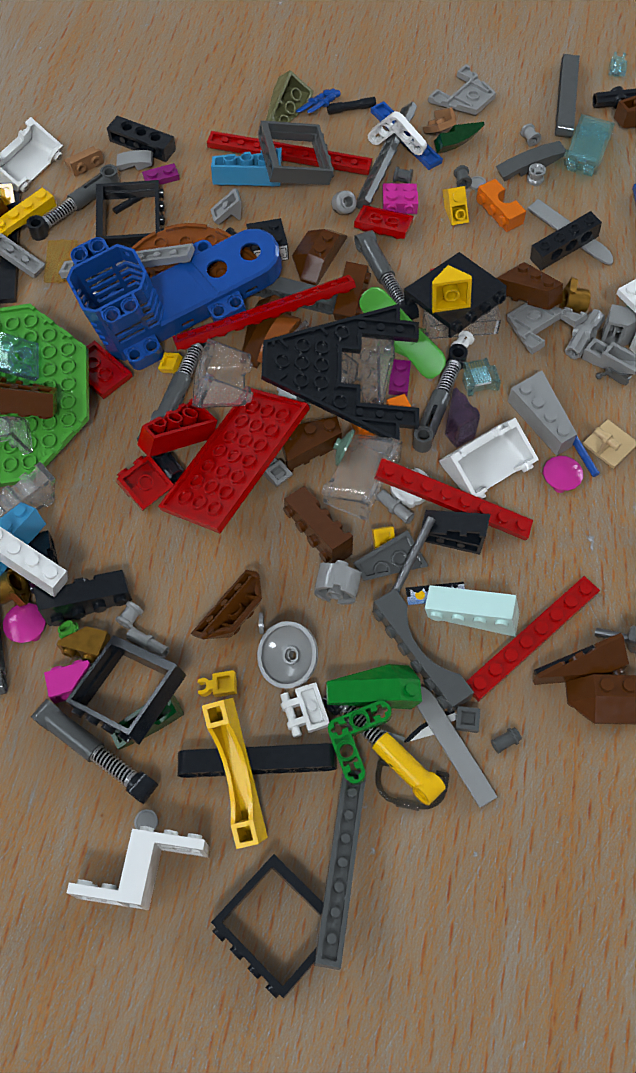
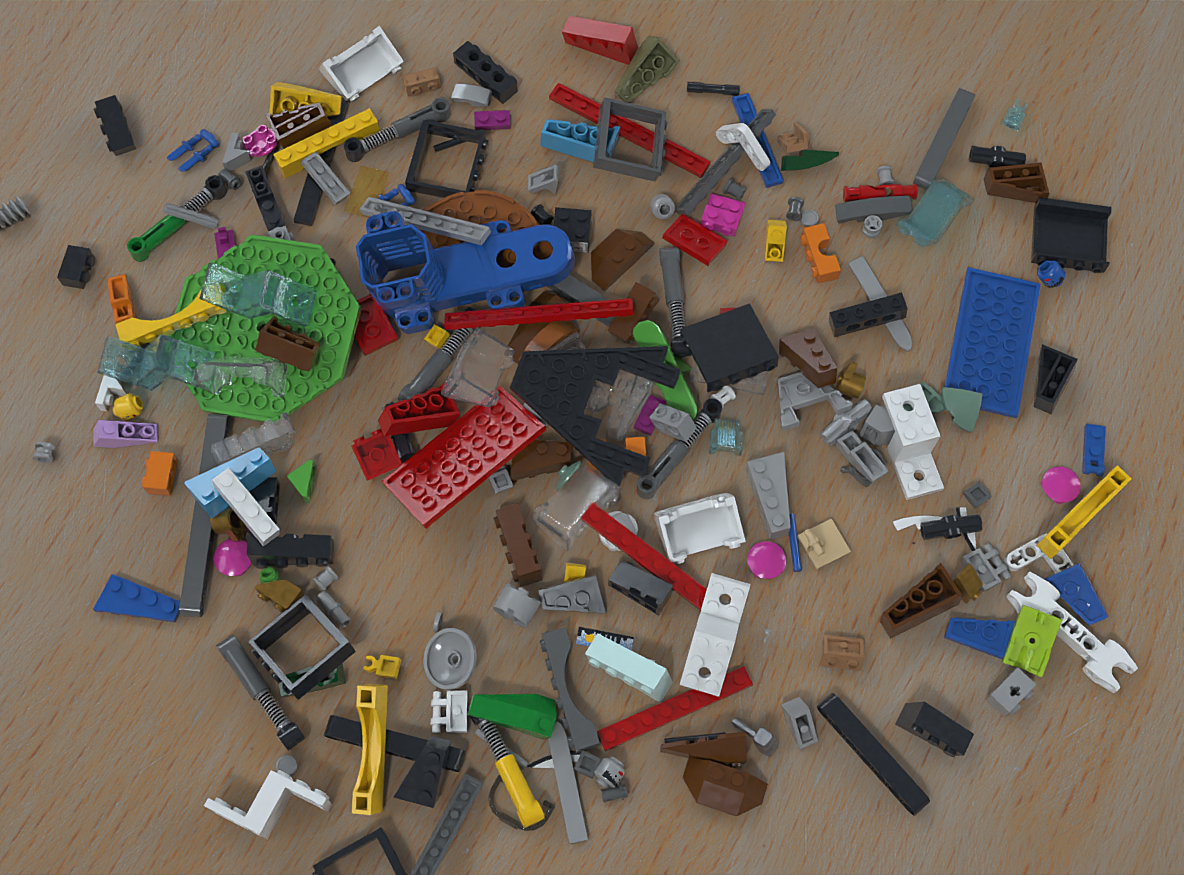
camera: 15 degrees right, 5 degrees up
dark pink slope [44,660,91,704] -> none
reddish brown wedge [191,570,262,640] -> none
blue piece [296,88,341,113] -> none
green beam [328,701,392,785] -> none
light grey pin [376,489,415,524] -> none
flat silver bar [392,516,435,593] -> none
light grey wing [428,64,496,115] -> none
yellow slope [432,265,472,313] -> none
clear purple slope [445,388,480,448] -> none
none -> bright green slope [287,460,316,503]
none -> black wedge [393,736,451,808]
none -> red wedge [562,16,638,65]
none -> light grey head [594,756,625,789]
none -> light grey brick [649,403,697,442]
none -> white bracket [680,573,751,696]
none -> red piece [843,183,918,202]

